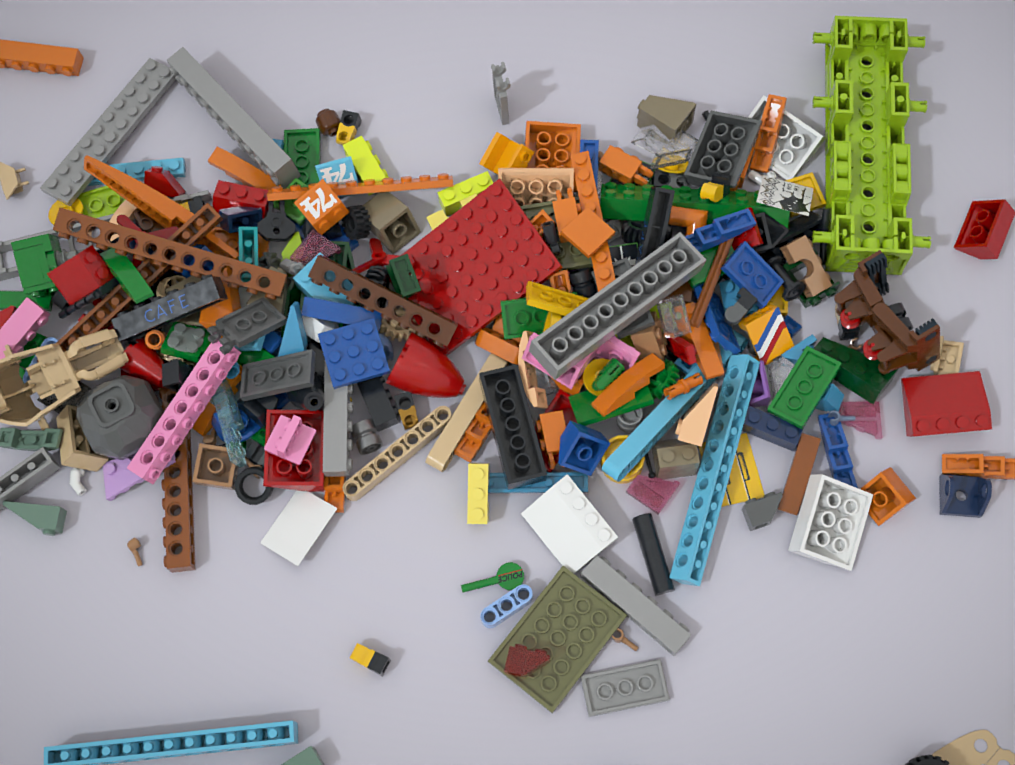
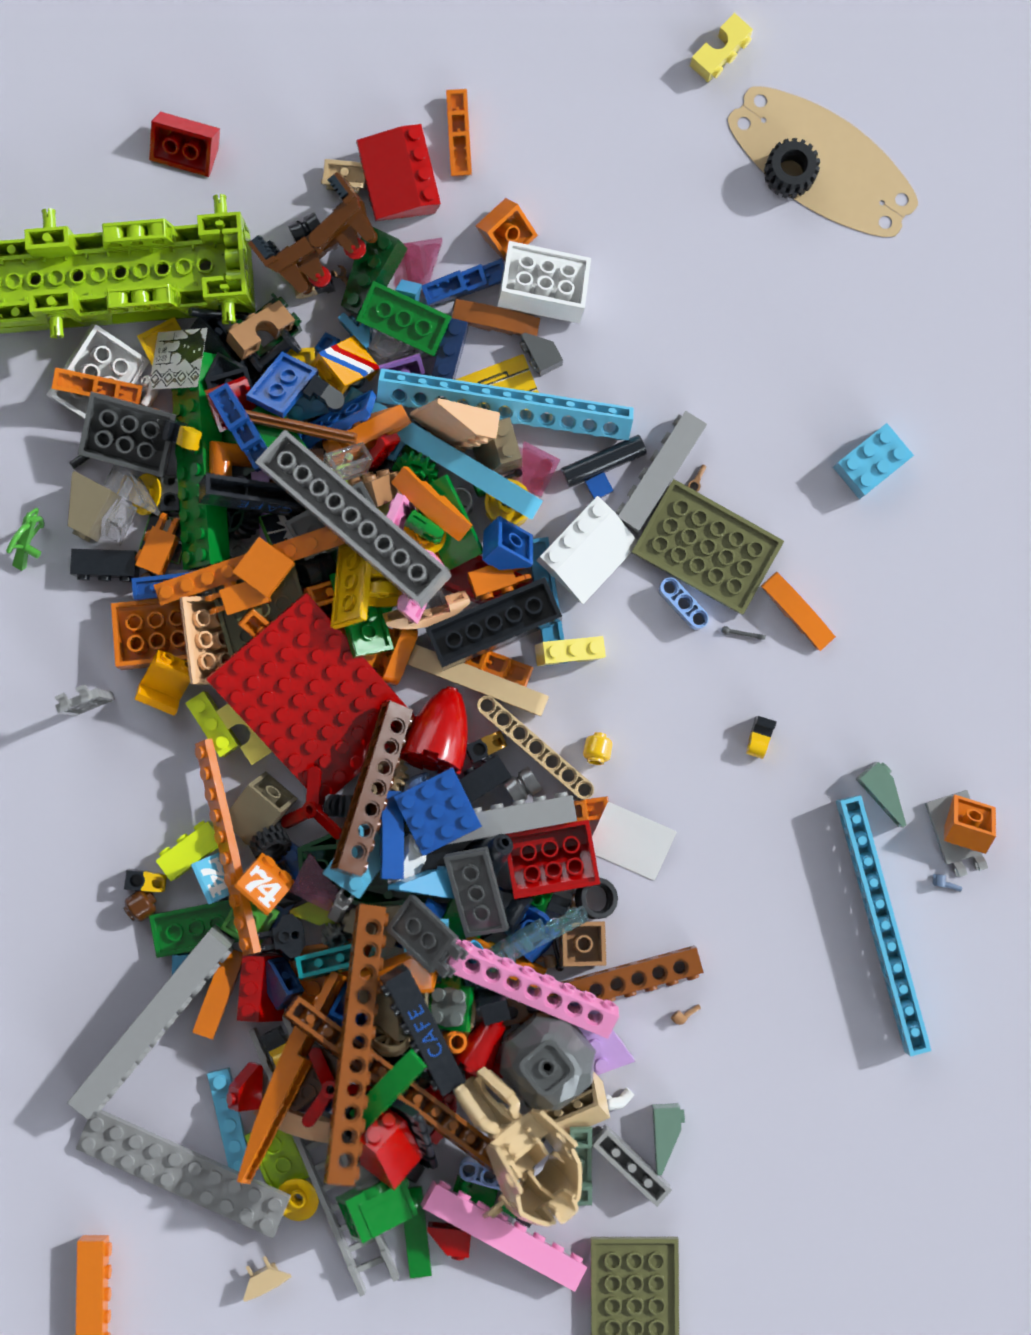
camera: 105 degrees left, 15 degrees up
bright pink bracket [264,415,316,465] -> none
dark green panel [386,254,421,298] -> none
green piece [461,562,524,593] -> none
clear red slope [504,644,550,678] -> none
black bar [541,221,561,256] -> none
light grey tile [580,659,670,717] -> none
orange pin [663,373,703,400] -> none
sand blue hand [828,410,856,426] -> none
dark blue hose [939,474,992,518] -> none
none -> bright green piece [6,508,45,571]
none -> black brick [70,549,140,582]
none -> yellow head [583,732,613,765]
none -> blue tile [585,472,614,499]
none -> dark grey hinge [722,626,766,640]
none -> orange slope [761,572,836,651]

